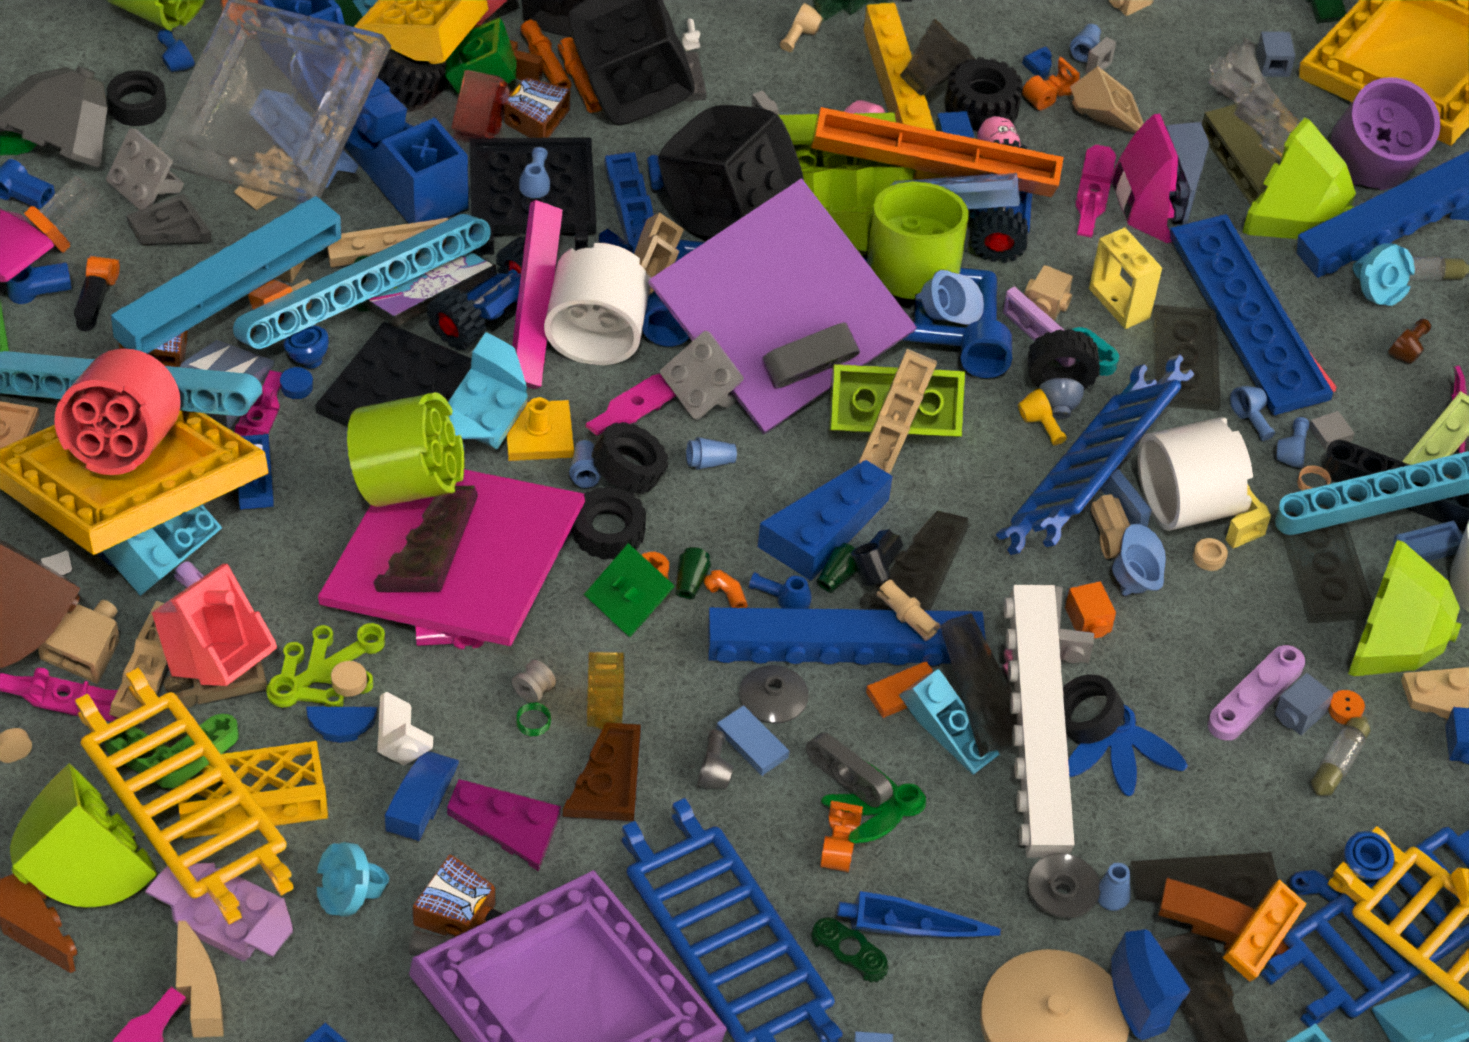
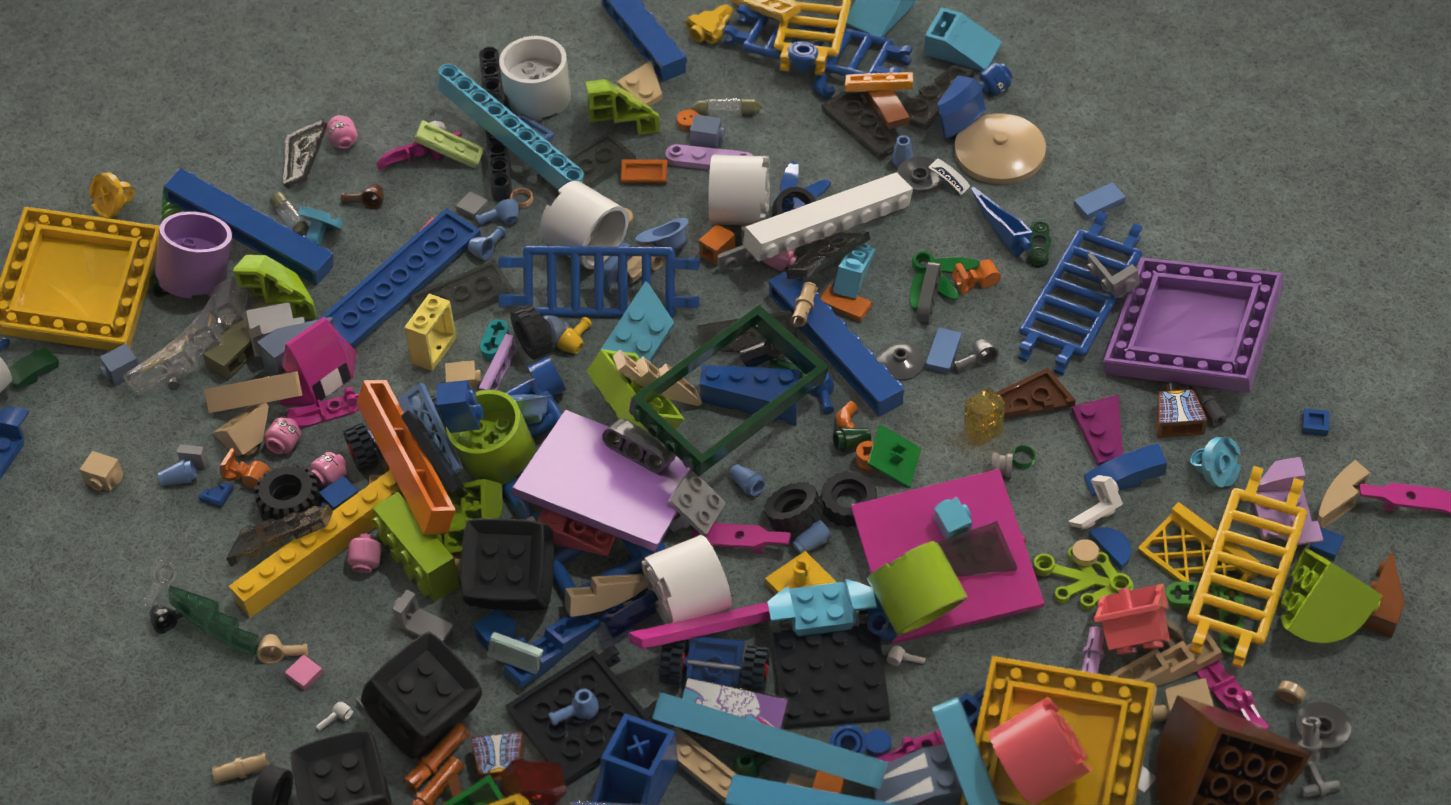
camera: 115 degrees left, 0 degrees up
none -> tan slope [204,371,302,413]
none -> light grey bracket [244,303,305,358]
none -> bright pink head [264,417,301,454]
none -> bright pink tile [285,655,323,691]
none -> black tile [401,410,469,499]
none -> blue brick [436,380,484,433]
none -> light aqua tile [487,632,543,674]
none -> medium azure wing [601,281,675,362]
none -> orange tile [621,159,668,184]
none -> dark green door [629,305,829,477]
none -> white brick [708,155,770,226]
none -> white sticker [929,159,970,195]
none -> medium azure brick [934,497,972,544]
none -> light grey bracket [1087,252,1140,298]
none -> blue tile [1310,527,1345,560]

